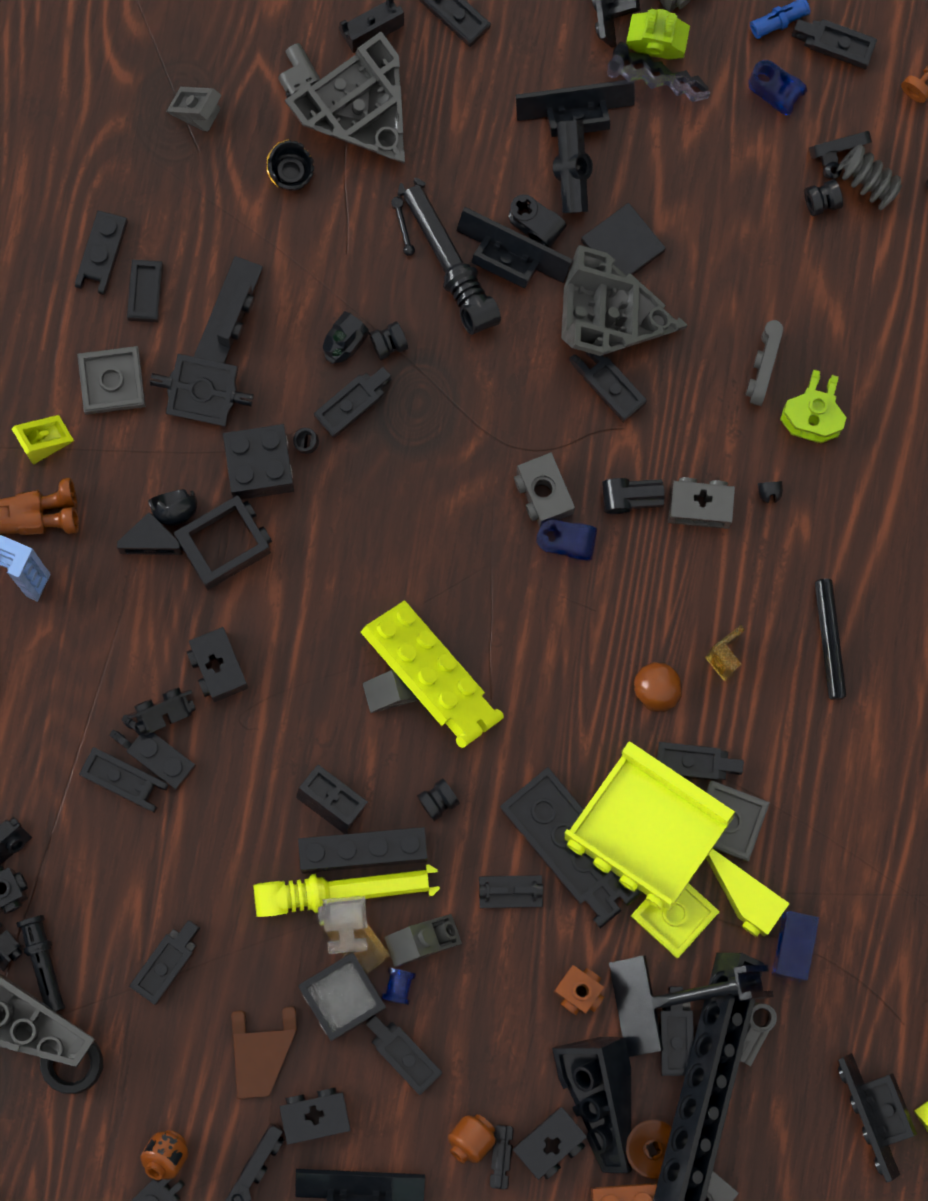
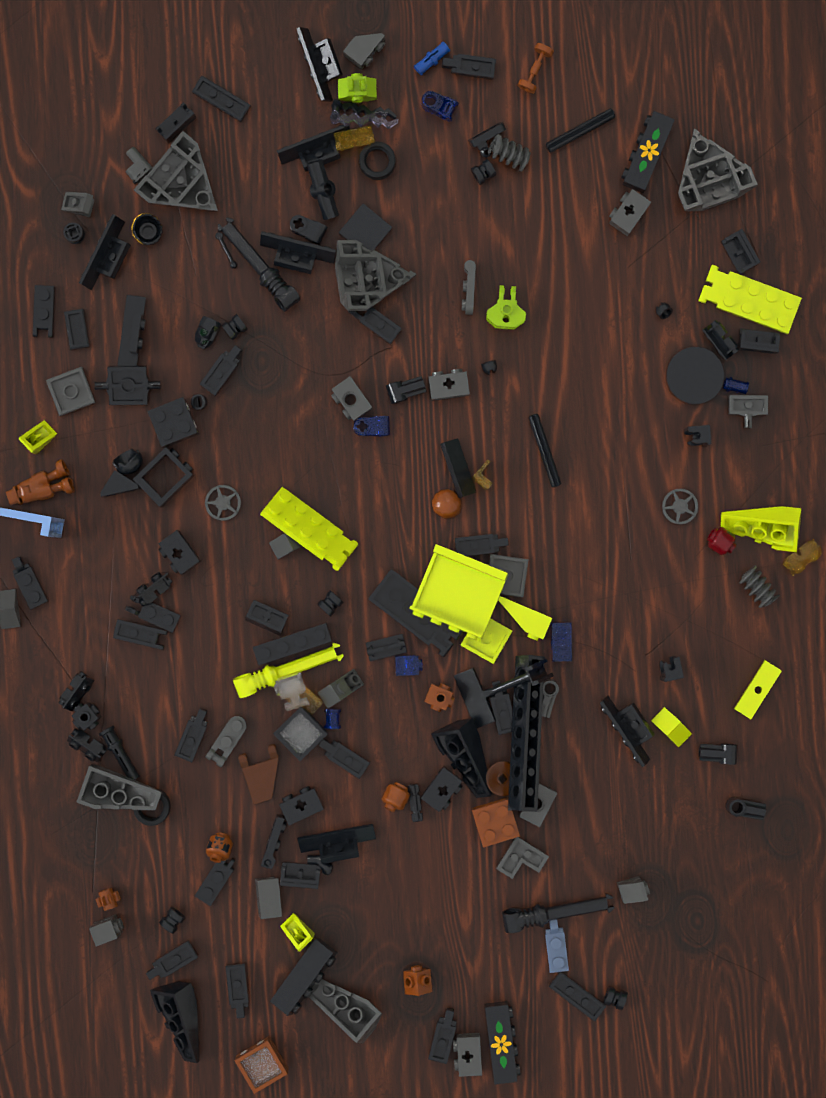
camera: 10 degrees left, 10 degrees up
none -> black wheel [63,222,85,244]
none -> black bracket [79,214,131,290]
none -> dark grey wheel [205,485,241,521]
none -> dark grey plate [205,716,247,768]
none -> clear yellow hinge [334,125,375,151]
none -> black tyre [359,141,396,180]
none -> clear blue brick [395,655,423,676]
none -> black tile [440,438,476,498]

